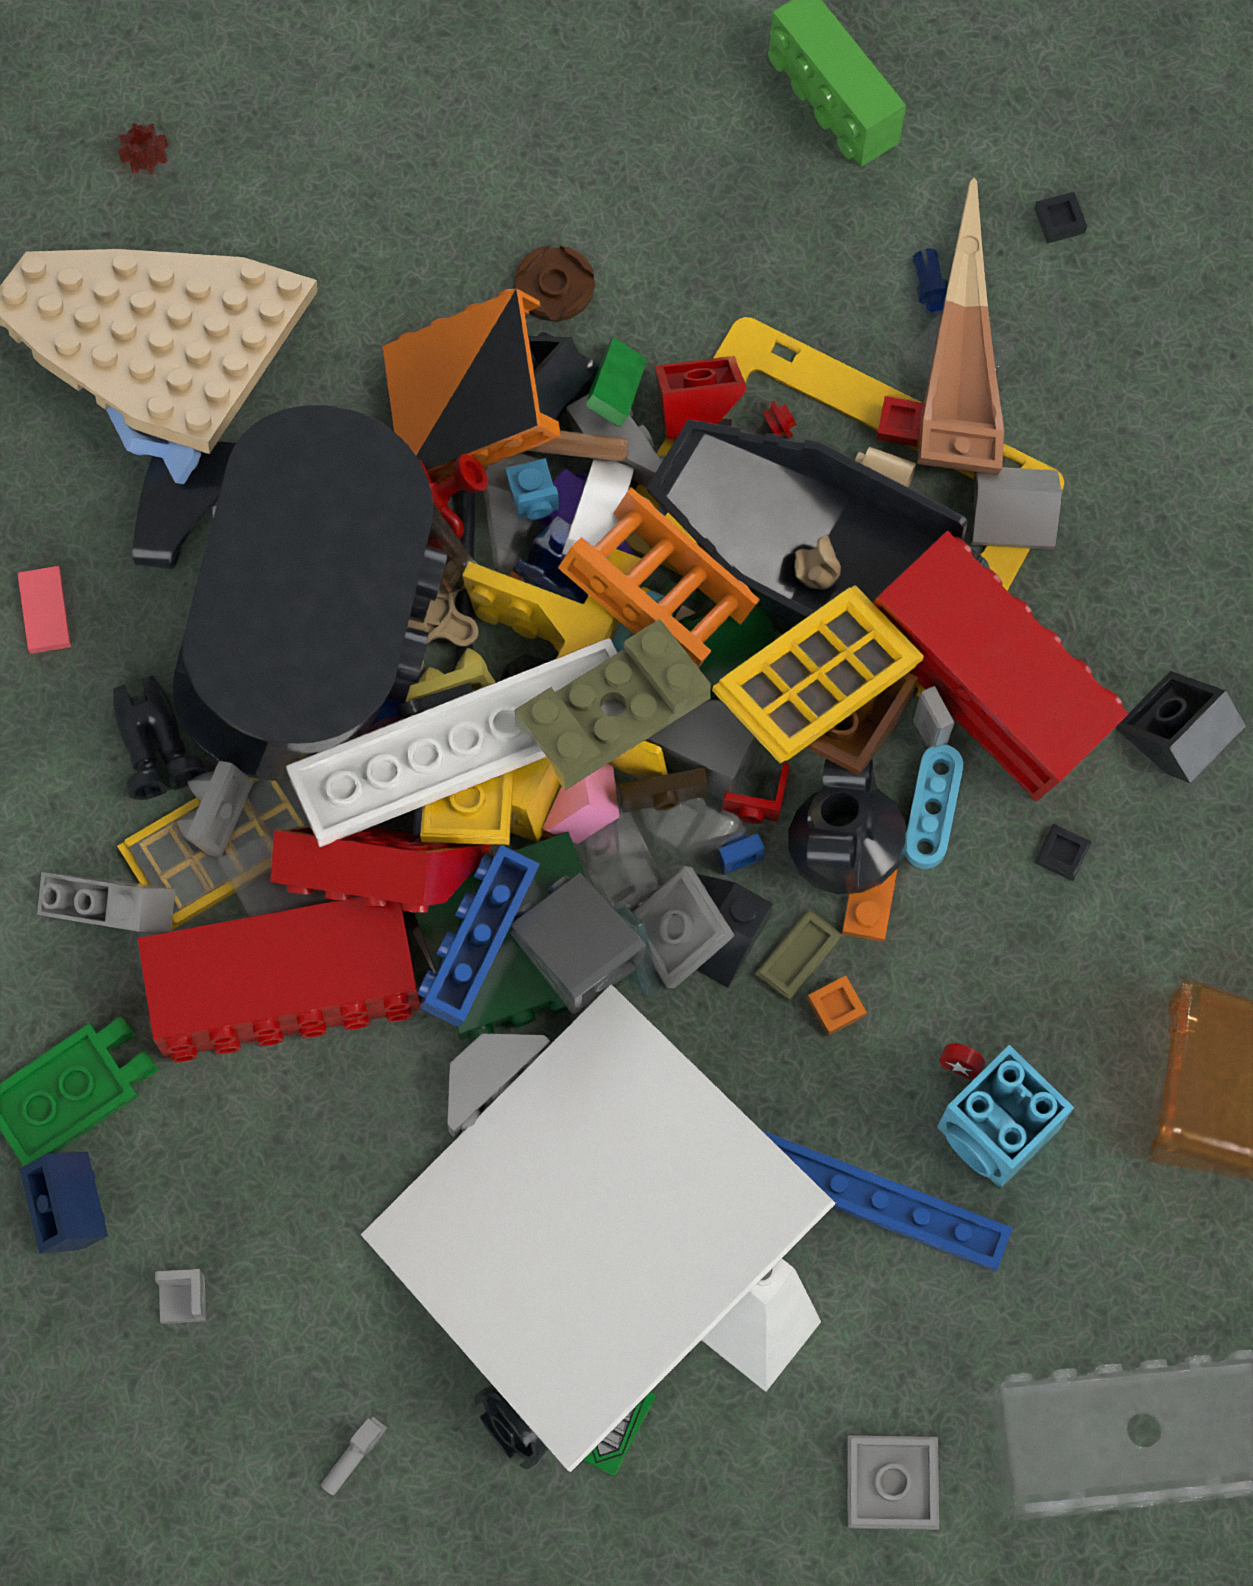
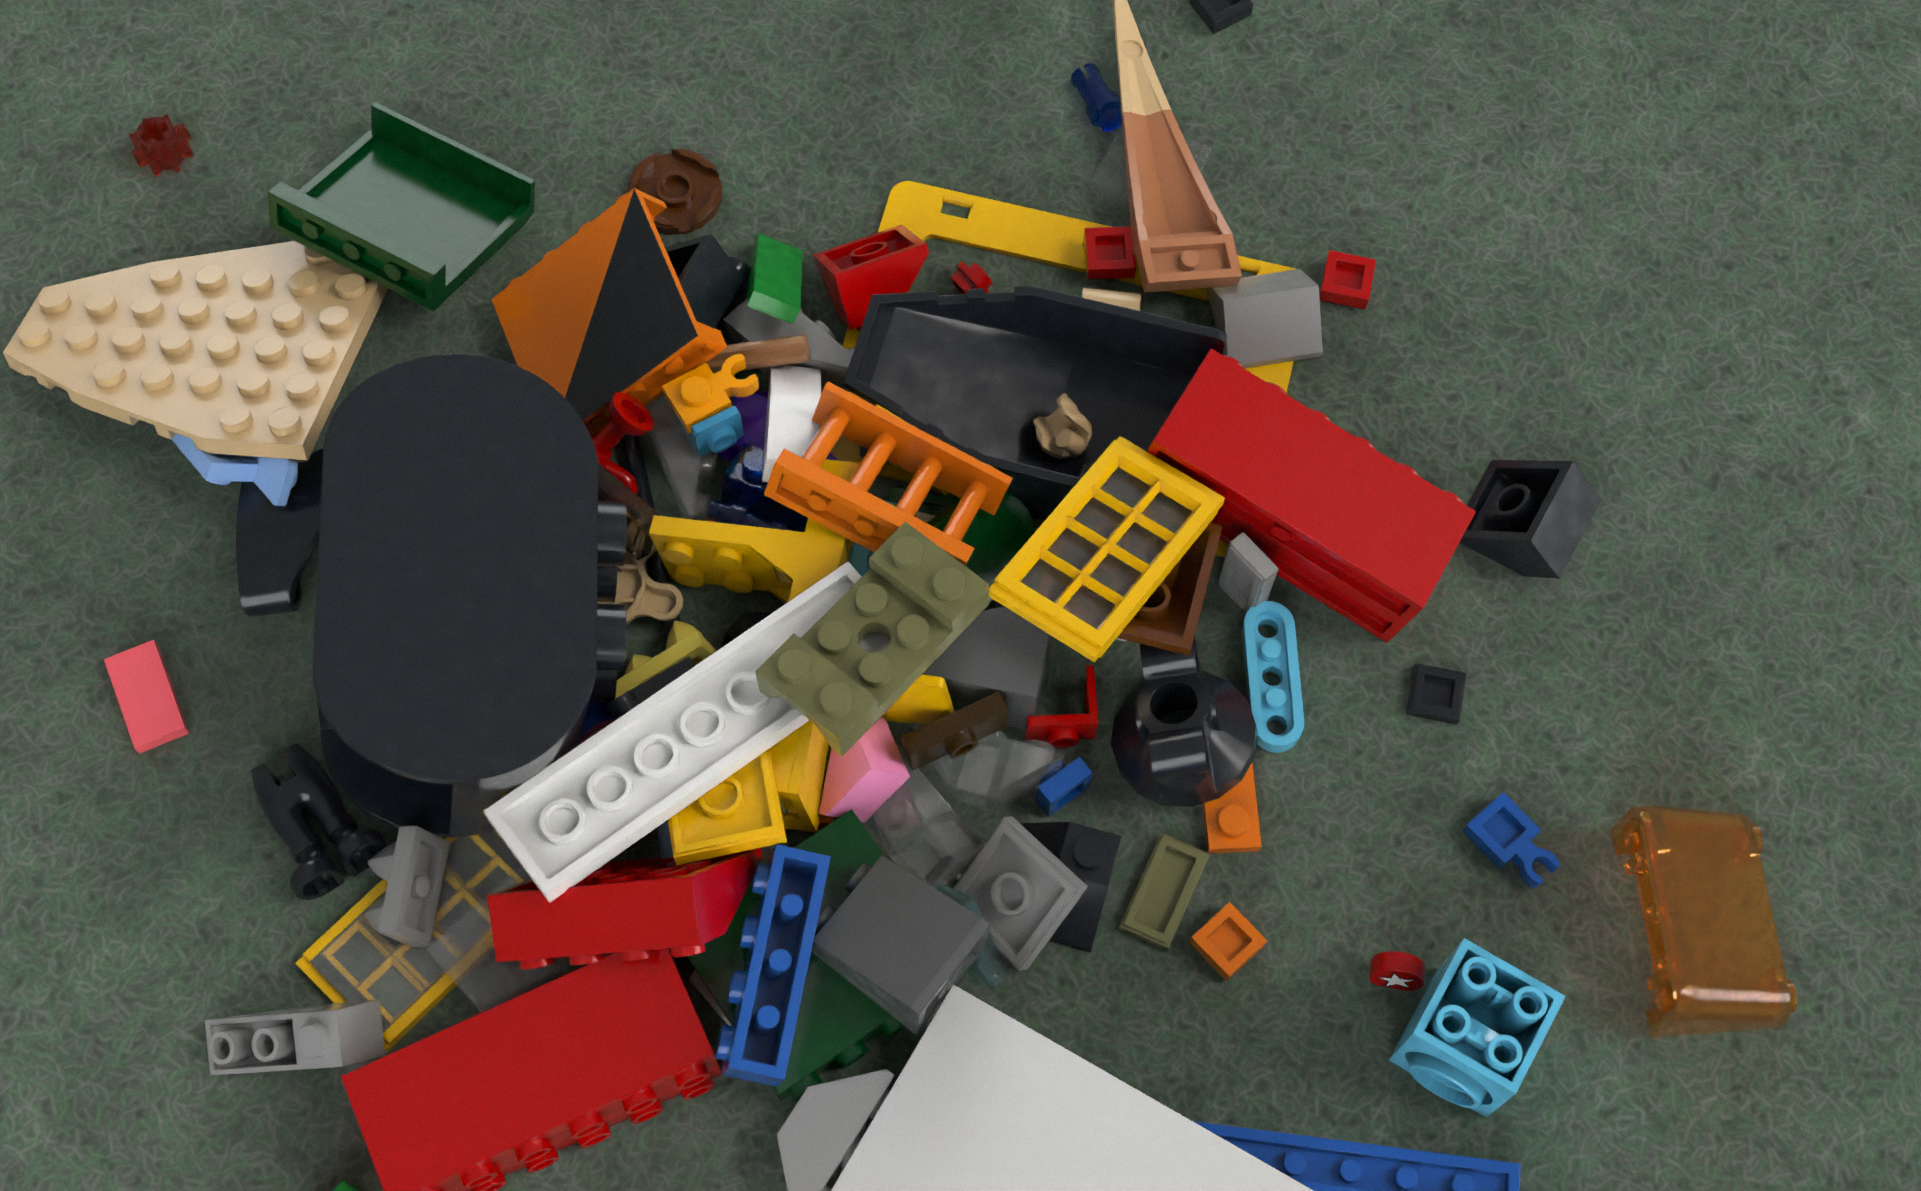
camera: 15 degrees left, 5 degrees down
none -> dark green panel [268,102,535,311]
none -> light orange plate [662,354,759,434]
none -> red plate [1319,250,1376,310]
none -> blue plate [1462,792,1560,889]

